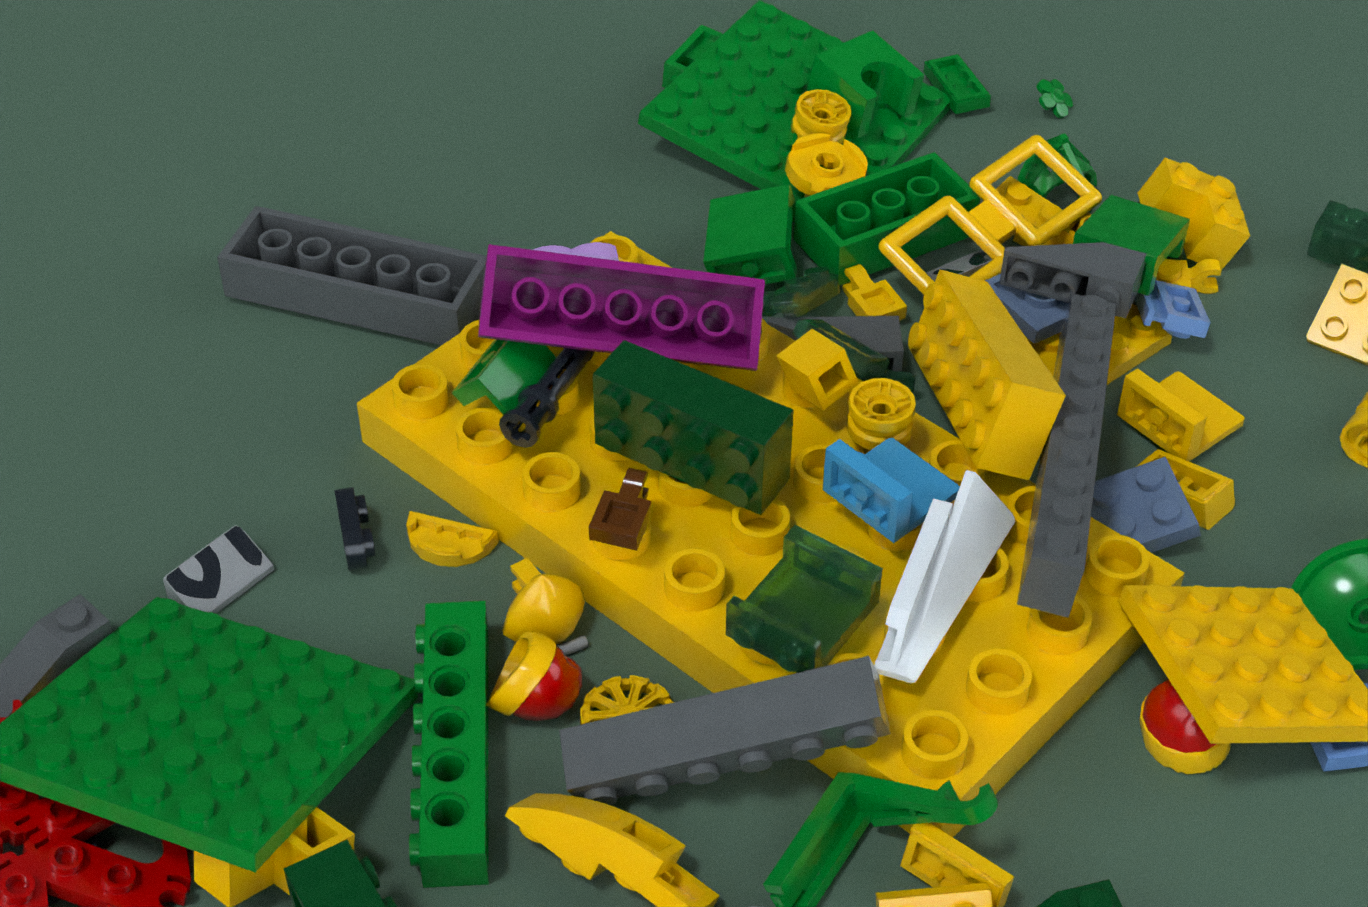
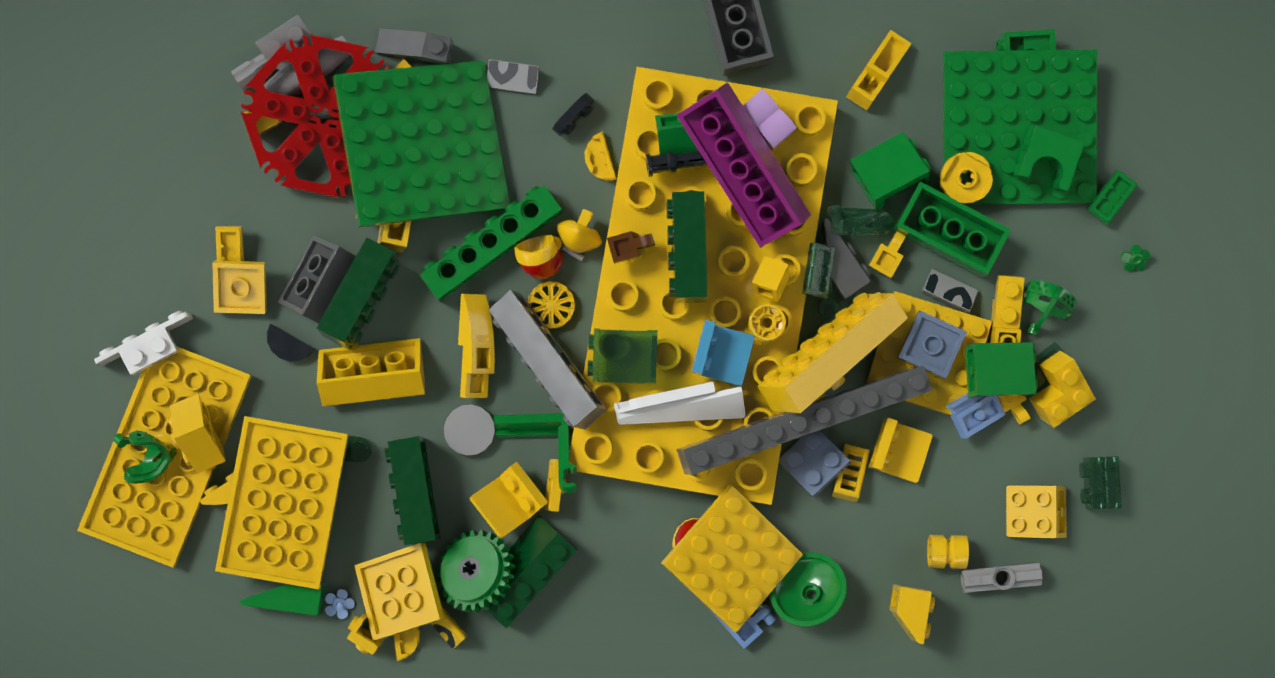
camera: 55 degrees right, 40 degrees up
yellow wheel [791,89,851,144] -> none
yellow bar [879,135,1102,295] -> none
dark grey slope [999,242,1146,318] -> none
none -> yellow slope [846,30,912,111]

